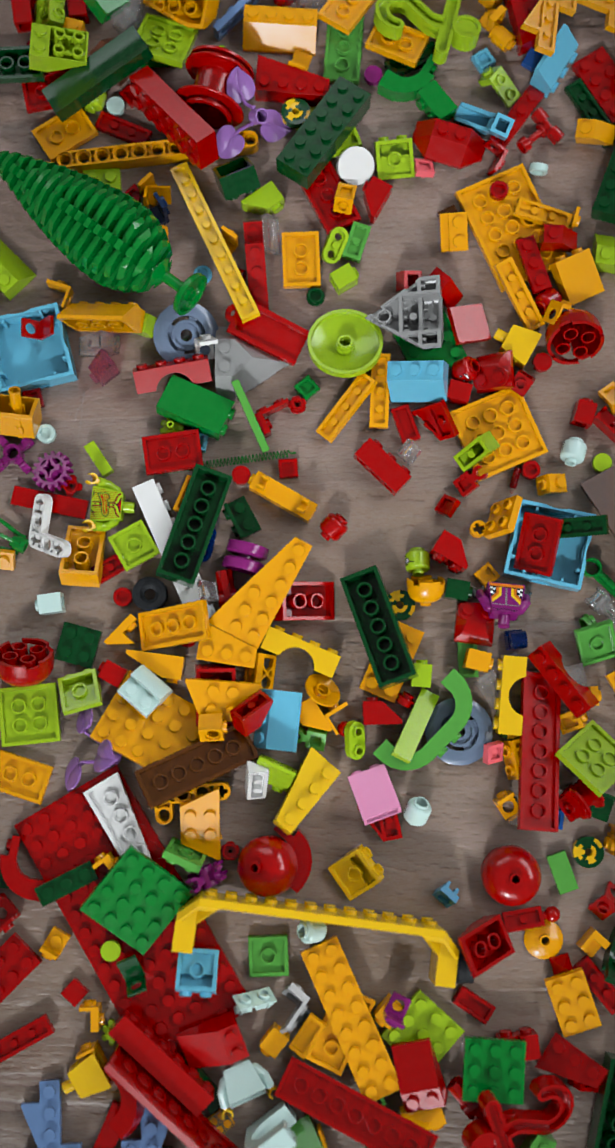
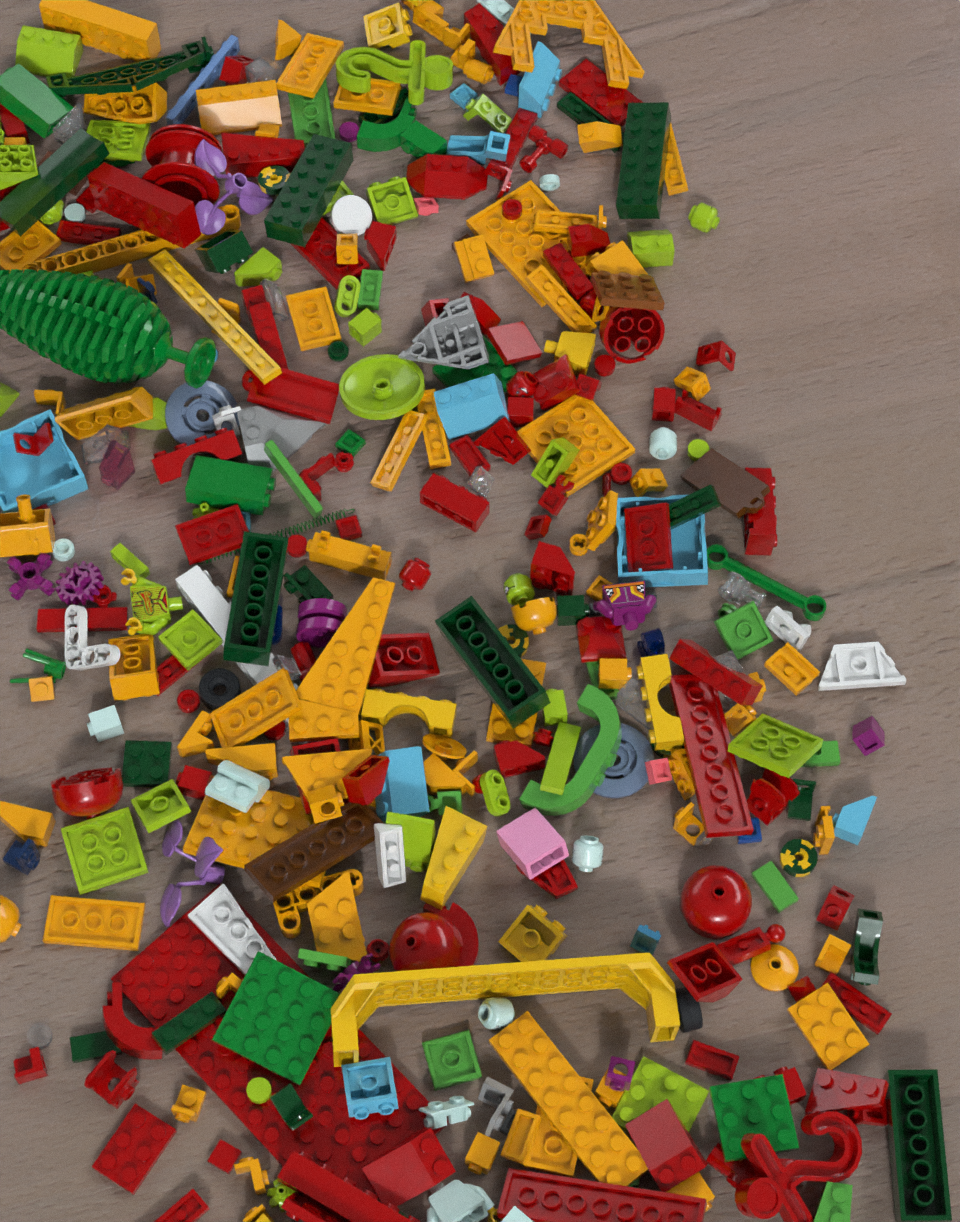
camera: 10 degrees left, 20 degrees down
none -> dark orange plate [590,271,665,311]

